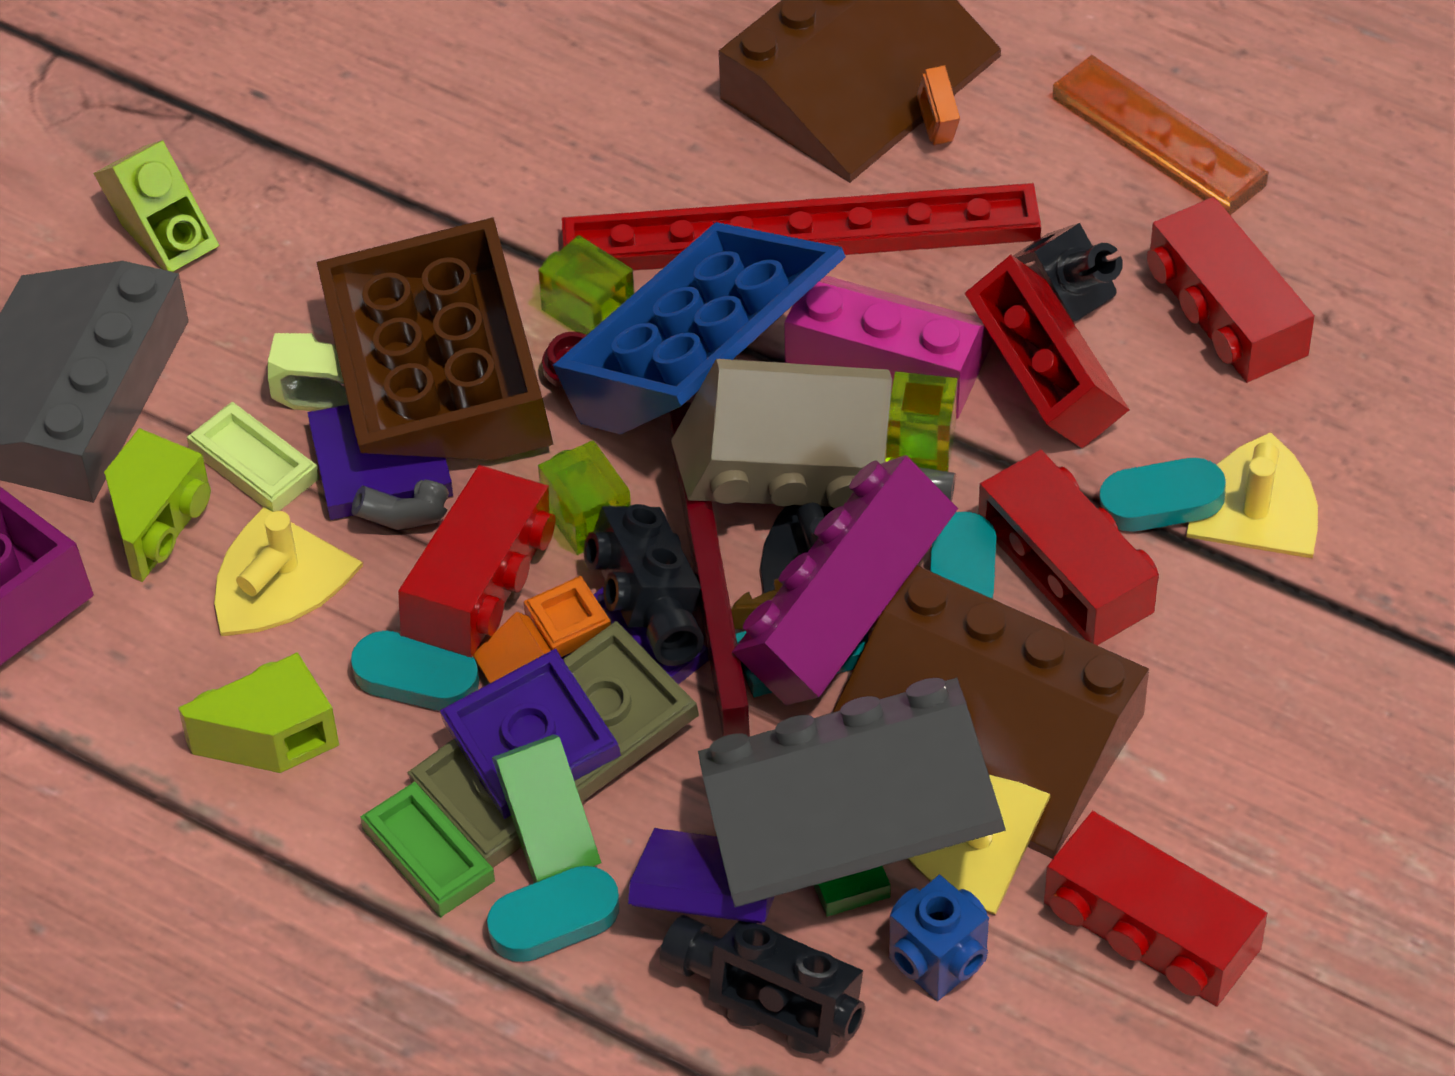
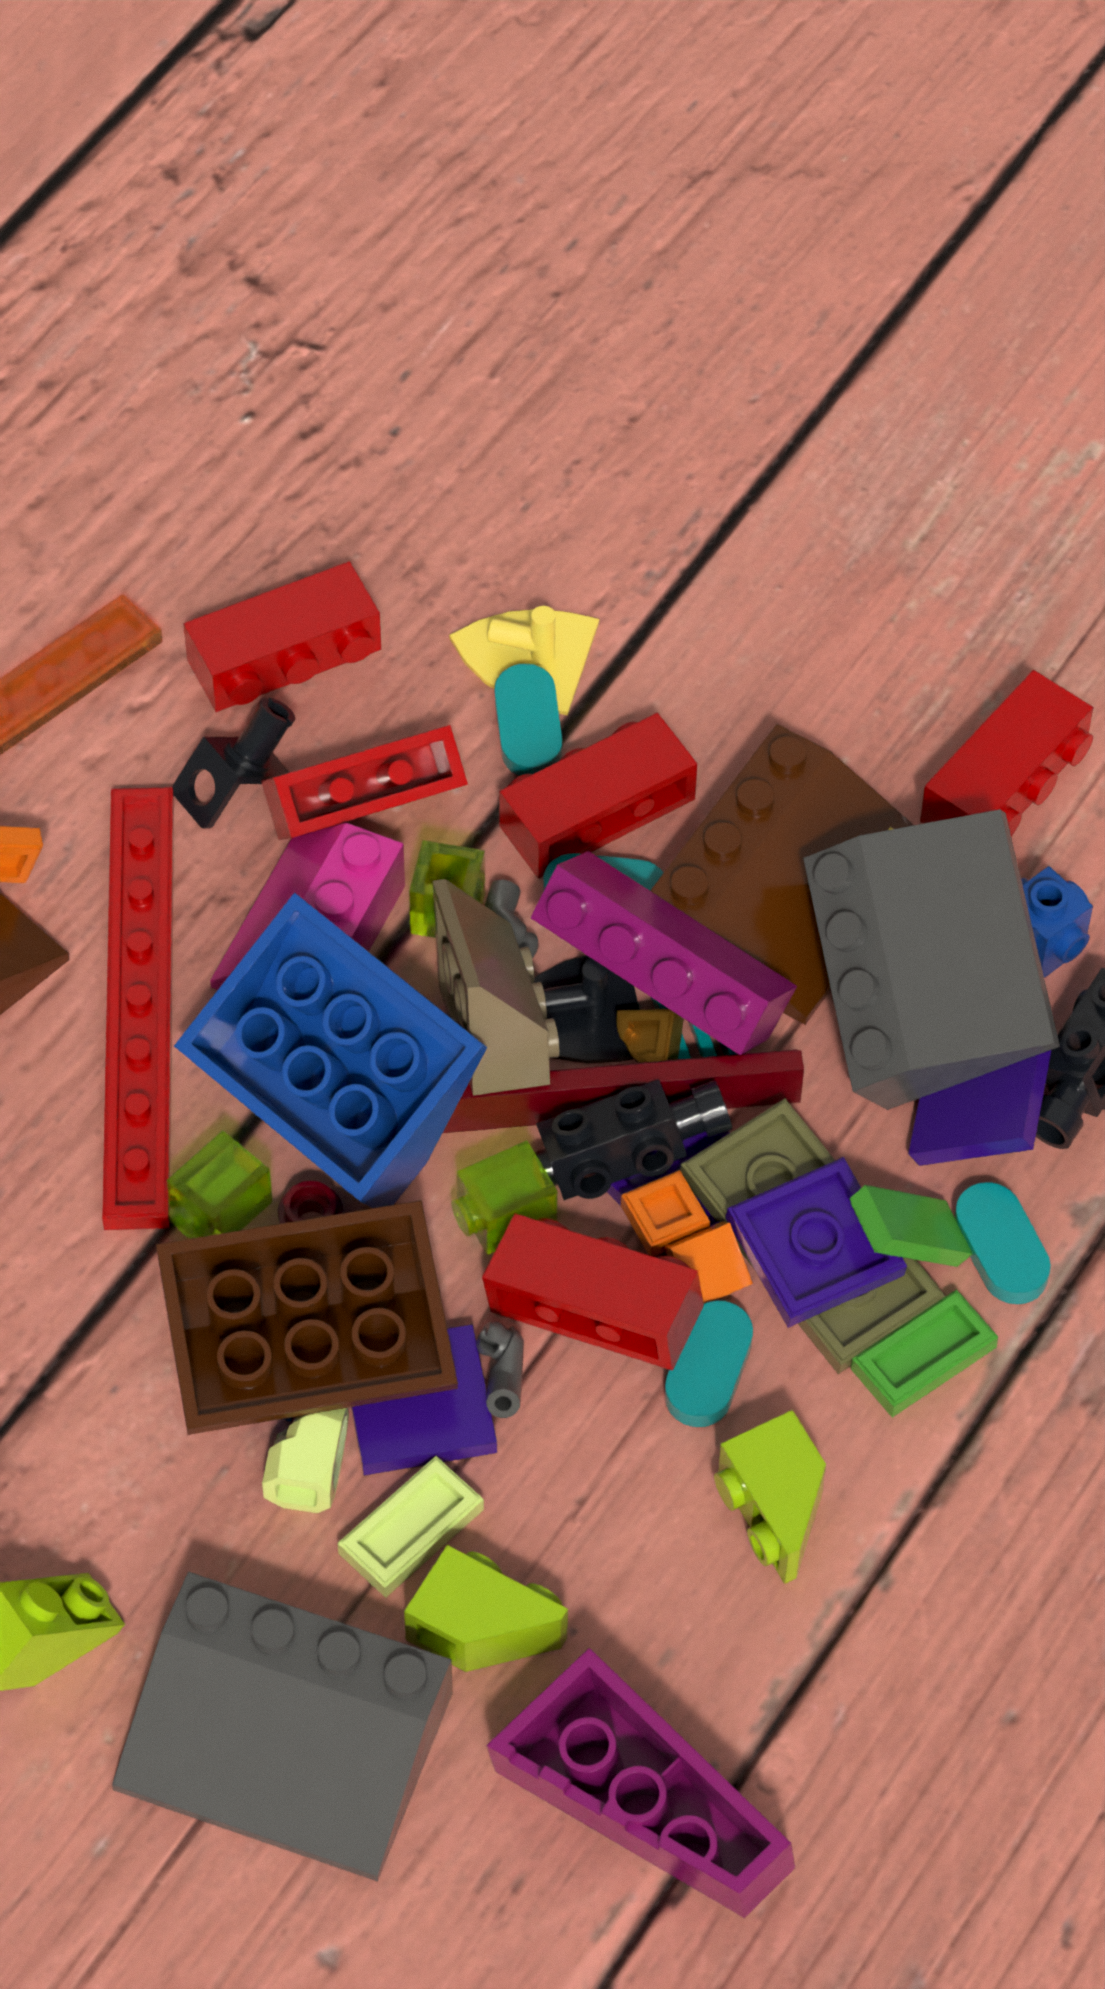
camera: 90 degrees left, 5 degrees up
light yellow shield [214,507,363,636] -> none

